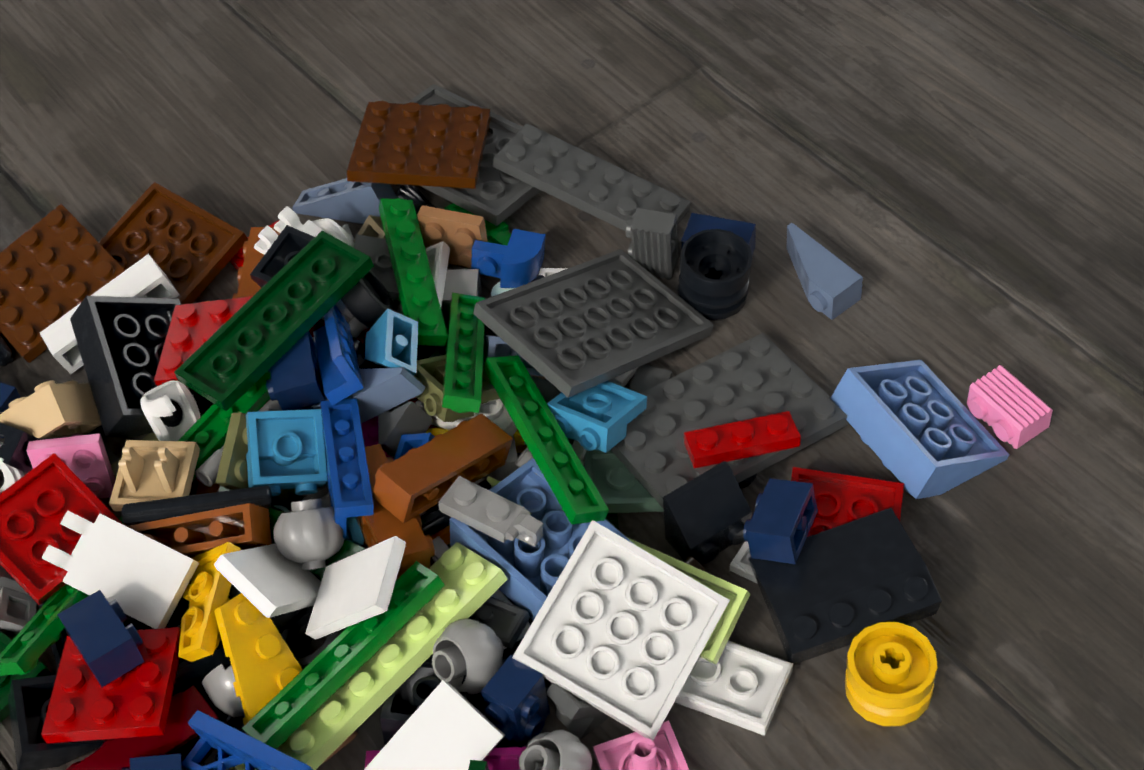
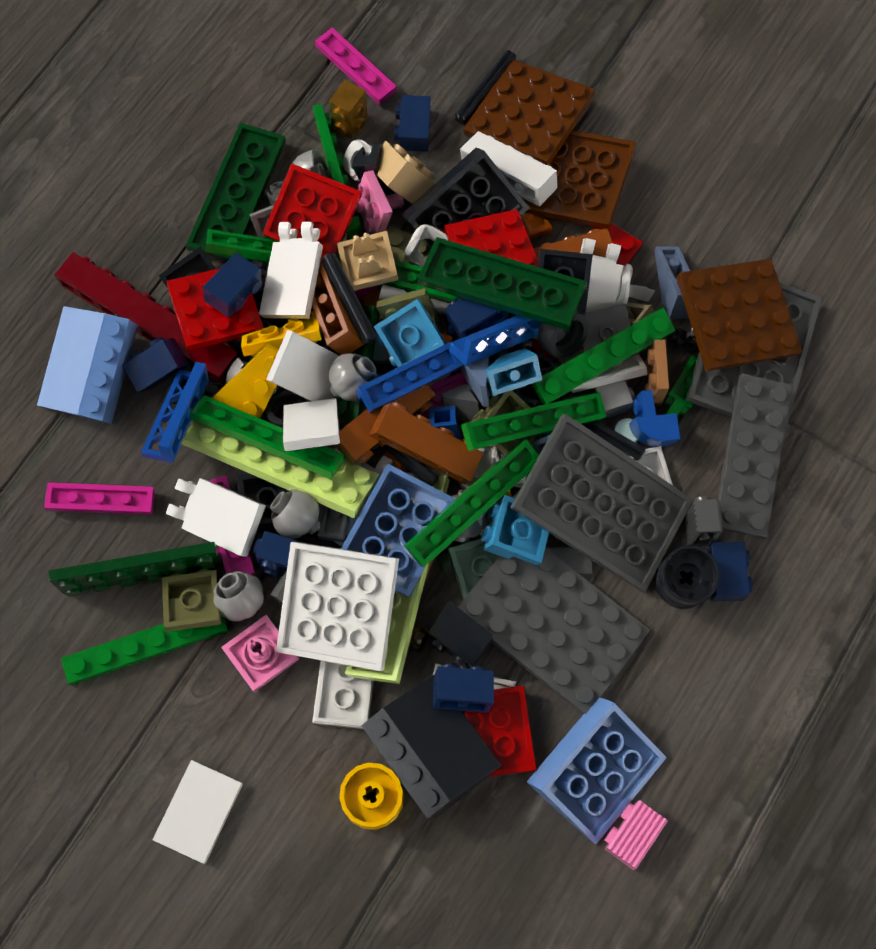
camera: 65 degrees right, 20 degrees up
light grey hinge [439,476,543,547] -> none
red plate [684,411,801,469] -> none
sand blue slope [786,223,863,320] -> none

